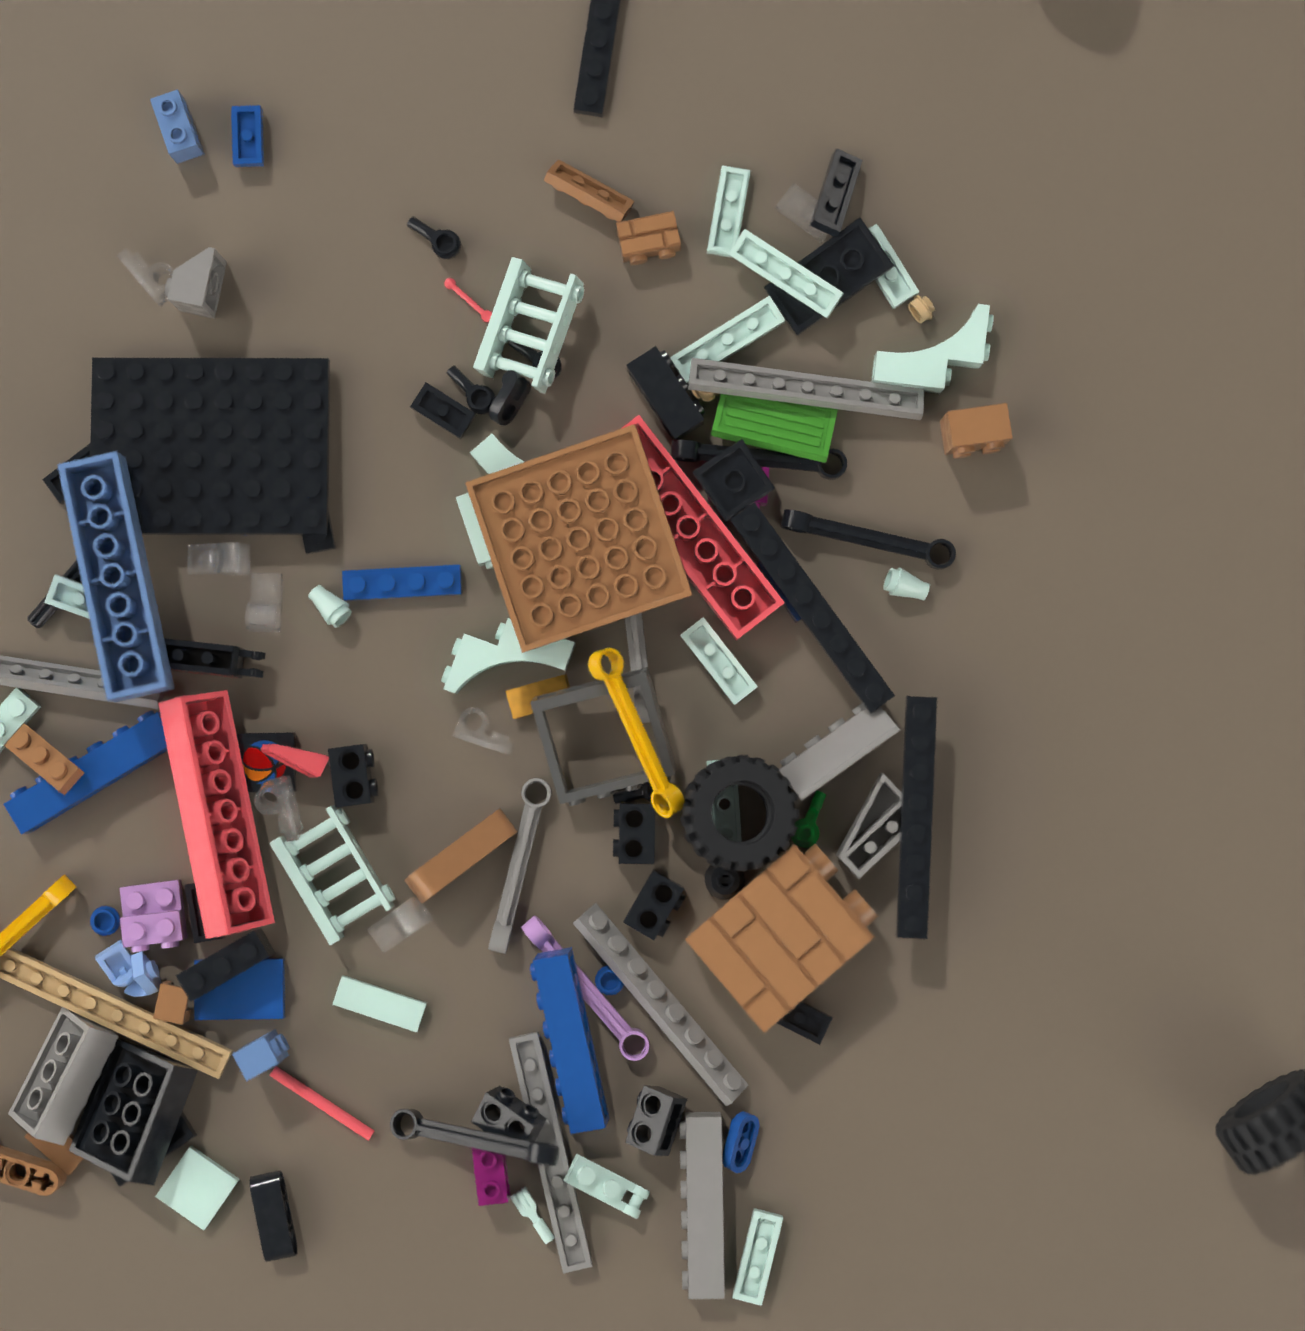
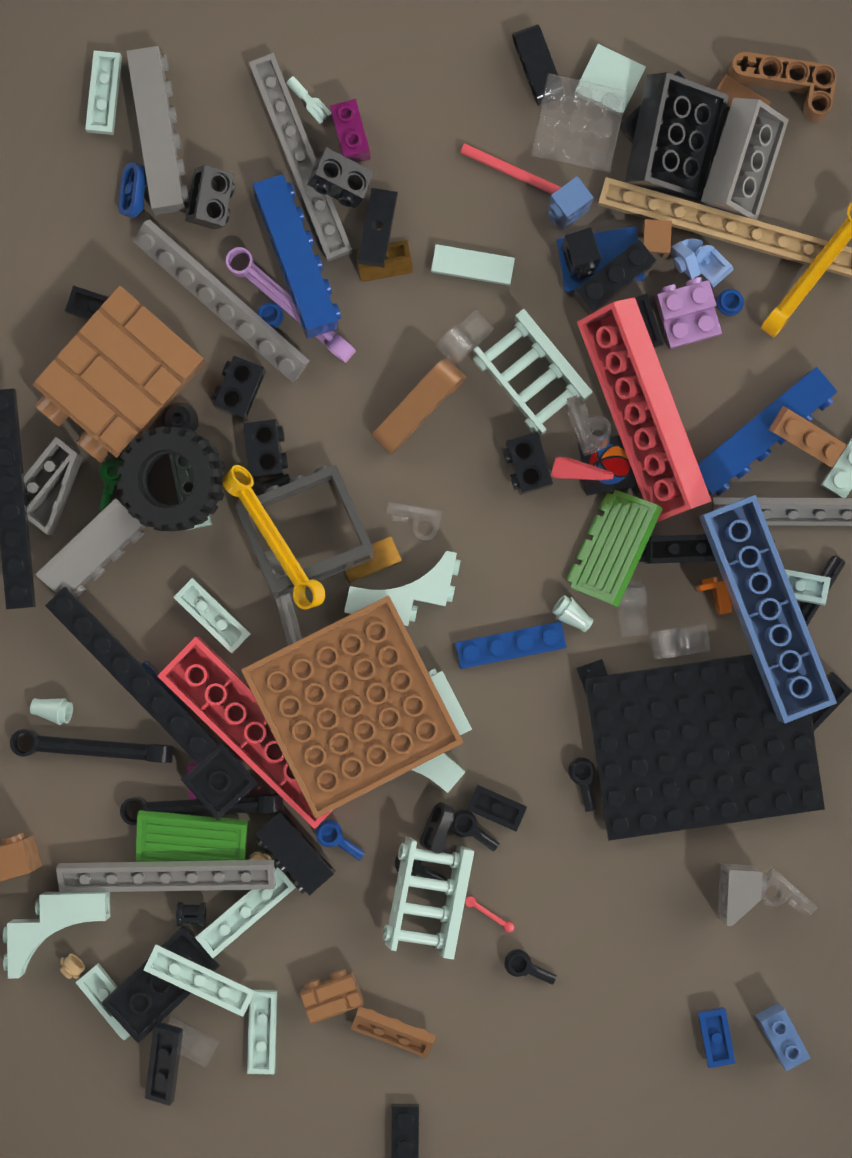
camera: 170 degrees right, 0 degrees up
black piece [390,1109,559,1166] -> none
light grey piece [488,778,552,954] -> none
light aqua plate [563,1154,650,1219] -> none
none -> black bush [176,902,207,927]
none -> blue plate [315,820,365,861]
none -> pearl gold slope [355,240,413,282]
none -> black tile [358,188,398,268]
none -> clear plate [530,73,628,172]
none -> black brick [561,227,601,279]
none -> bright green hinge [566,490,663,608]
none -> black plate [568,757,596,812]
none -> orange bracket [695,577,733,615]

